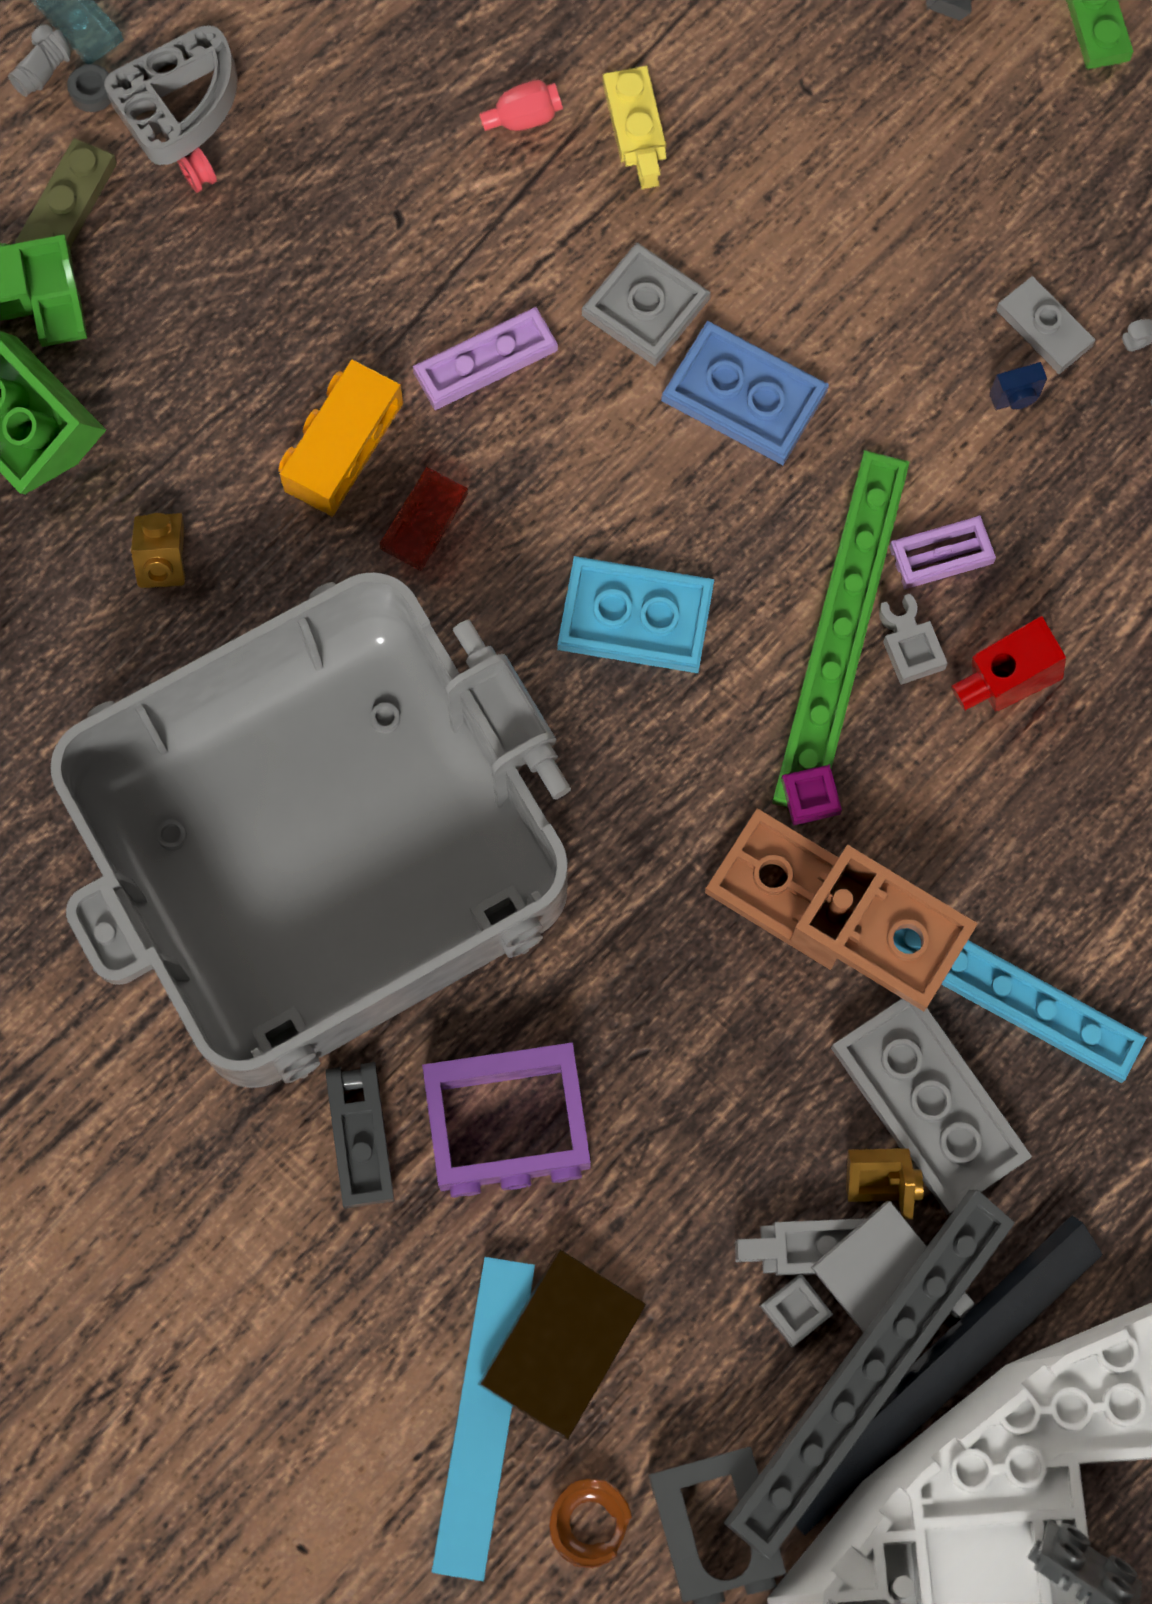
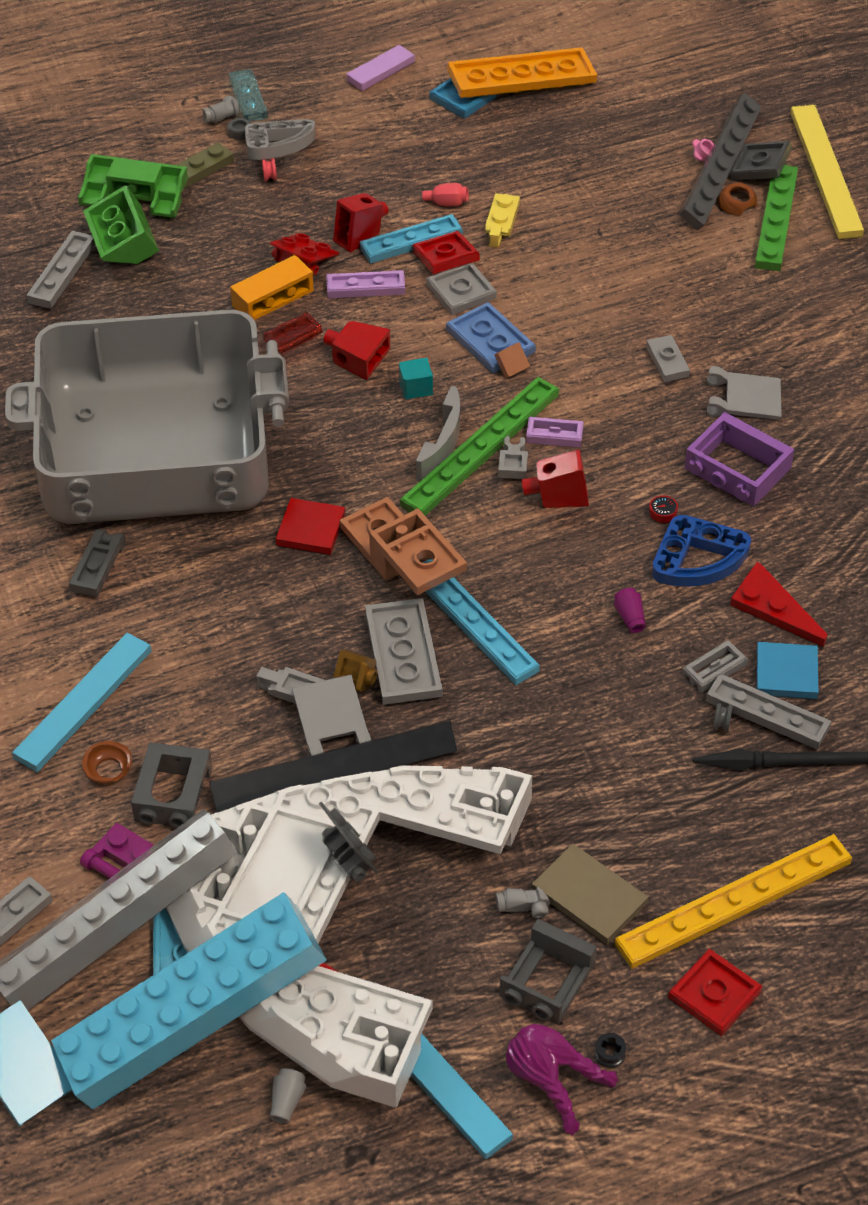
camera: 25 degrees right, 25 degrees down
pearl gold bracket [131,513,185,588] -> none
medium lavender window [422,1043,591,1198] -> none
dark brown tile [478,1249,646,1440] -> none
medium azure tile [557,556,714,673] -> none
dark grey plate [724,1189,1015,1560] -> none
light grey tile [760,1274,833,1347] -> none
magenta tile [781,764,842,826] -> none
dark blue plate [989,362,1047,410] -> none
none -> red hinge [270,233,340,276]
none -> red tile [275,498,346,555]
none -> red torso [323,321,391,380]
none -> red torso [333,193,389,253]
none -> medium azure tile [360,214,463,264]
none -> teal piece [399,358,433,399]
none -> red tile [412,231,480,274]
none -> light grey slope [416,386,460,481]
none -> nougat tile [494,342,530,378]

